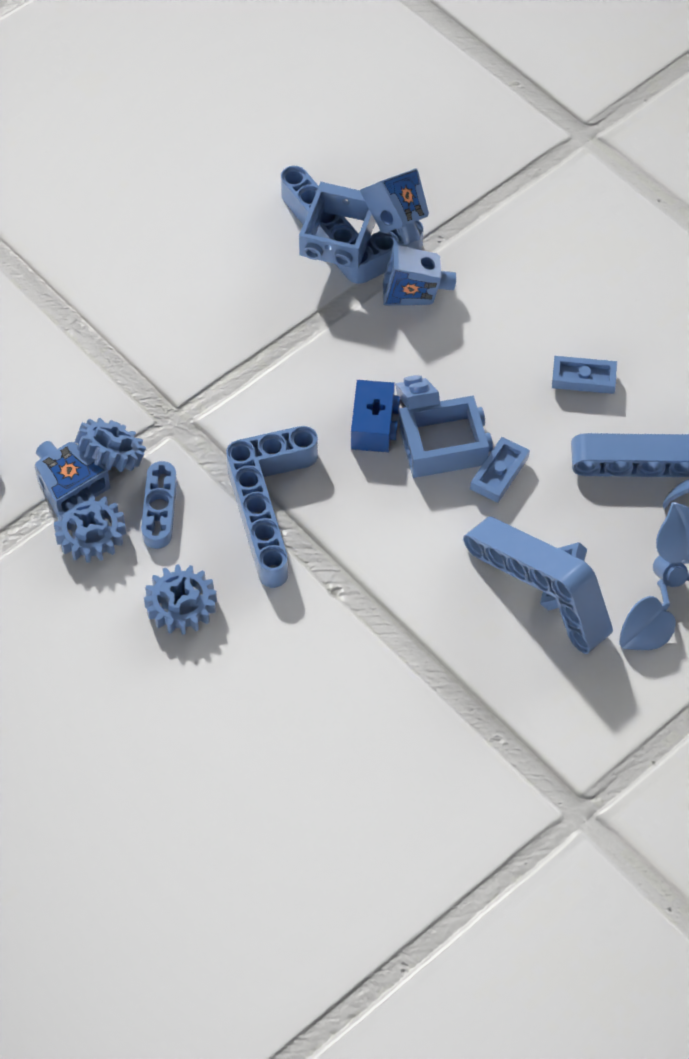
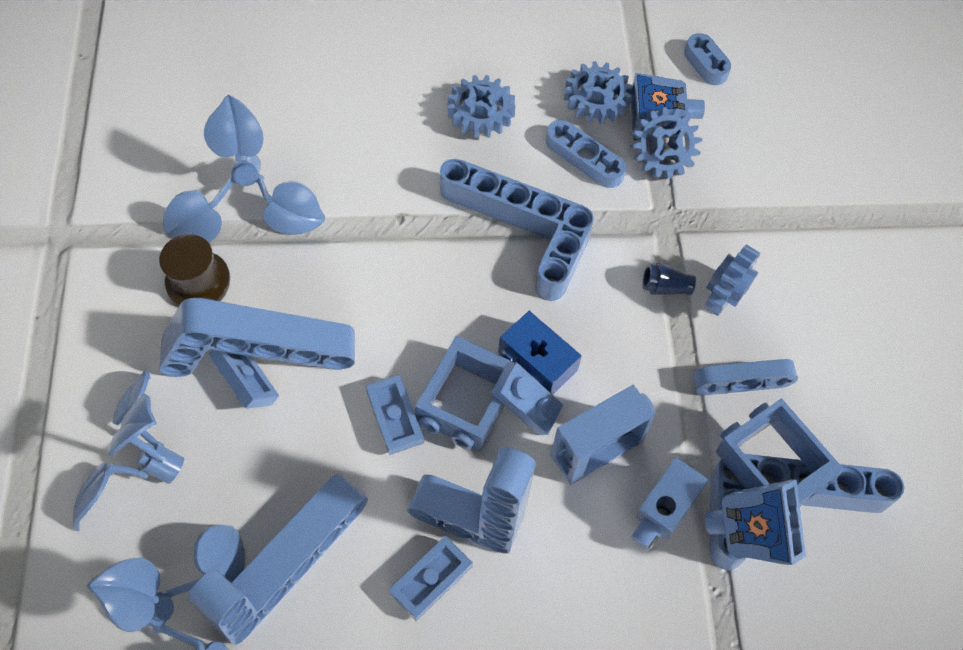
camera: 125 degrees right, 5 degrees up
none -> dark brown piece [159,234,230,306]
none -> medium blue plant [163,94,325,242]
none -> medium blue beam [407,447,536,554]
none -> medium blue window [550,384,655,485]
none -> dark blue cone [642,261,696,295]
none -> medium blue beam [693,359,798,395]
none -> medium blue gear [704,244,760,316]

